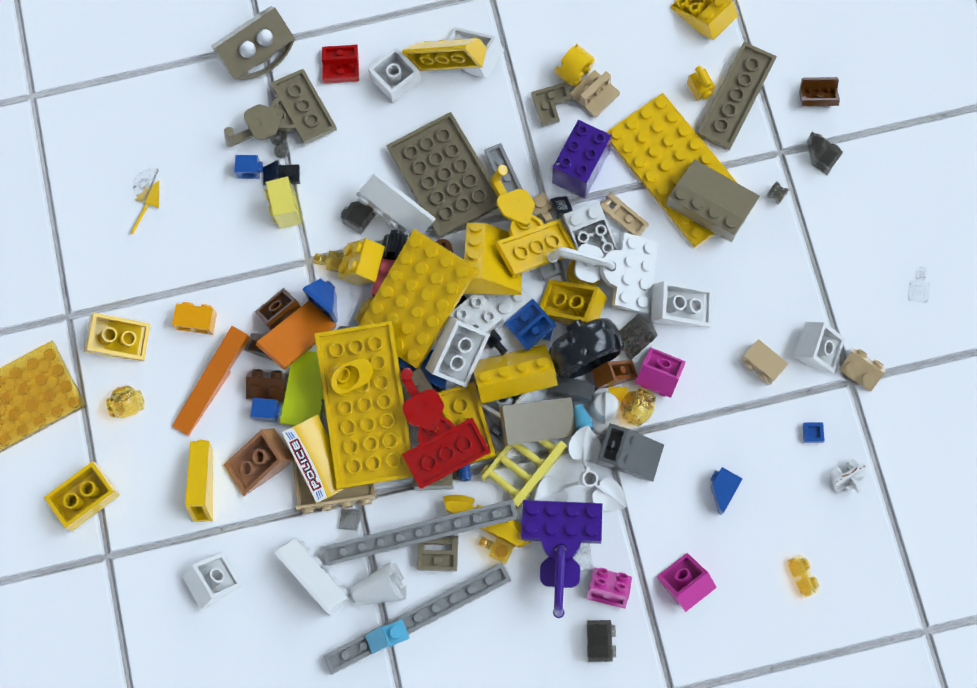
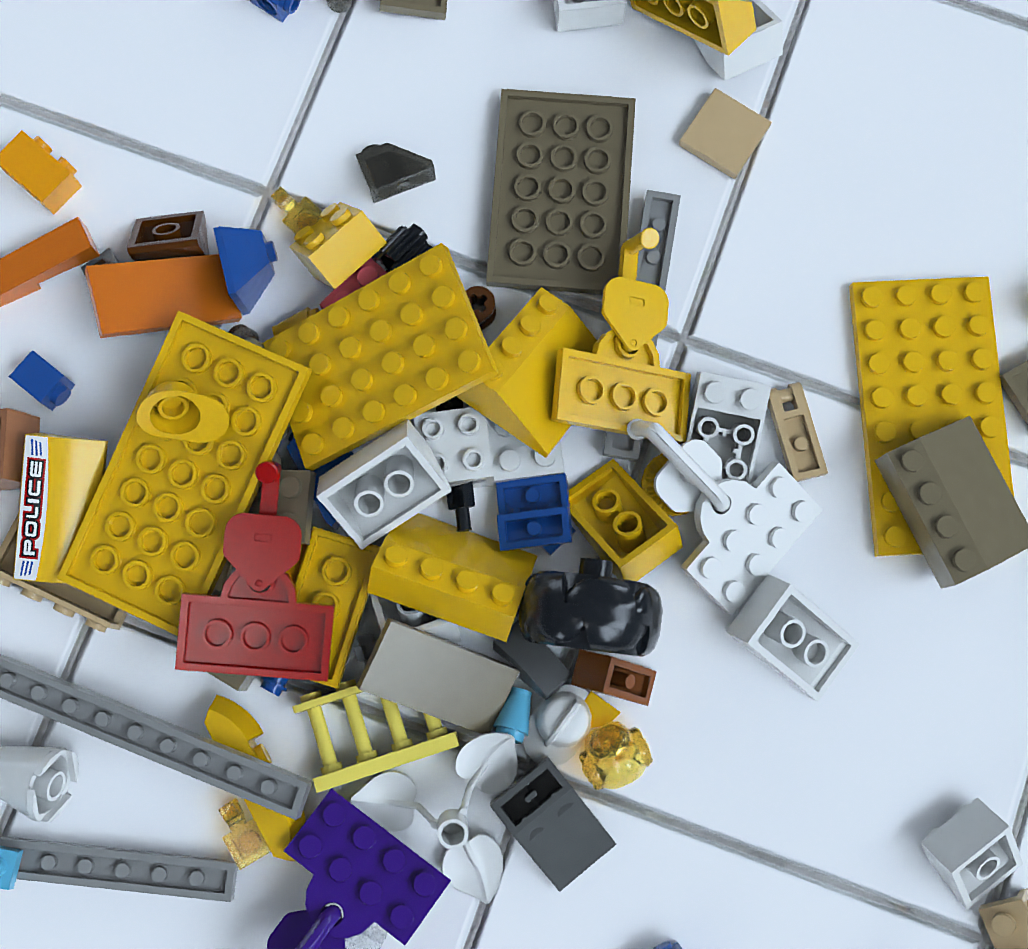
camera: 25 degrees right, 5 degrees up
reddish brown bracket [246,369,287,401] -> none
black slope [263,160,300,186] -> none
light yellow brick [264,177,302,229] -> none
neon yellow tile [280,351,324,426] -> none
clear smoke slope [339,509,361,531] -> none
white slope [355,171,436,236] -> none
dark tan plate [417,535,459,572] -> none
dark tan plate [531,82,572,127] -> none
tan plate [532,192,553,224] -> none
slope [550,196,573,219] -> none
dark purple container [552,119,612,199] -> none
yellow brick [554,43,596,87] -> none
tan bracket [570,70,620,118] -> none
clear smoke bracket [619,314,658,360] -> none
dark pink slope [635,347,686,398] -> none
tan brick [741,339,789,385] -> none
none -> tan tile [678,88,772,179]

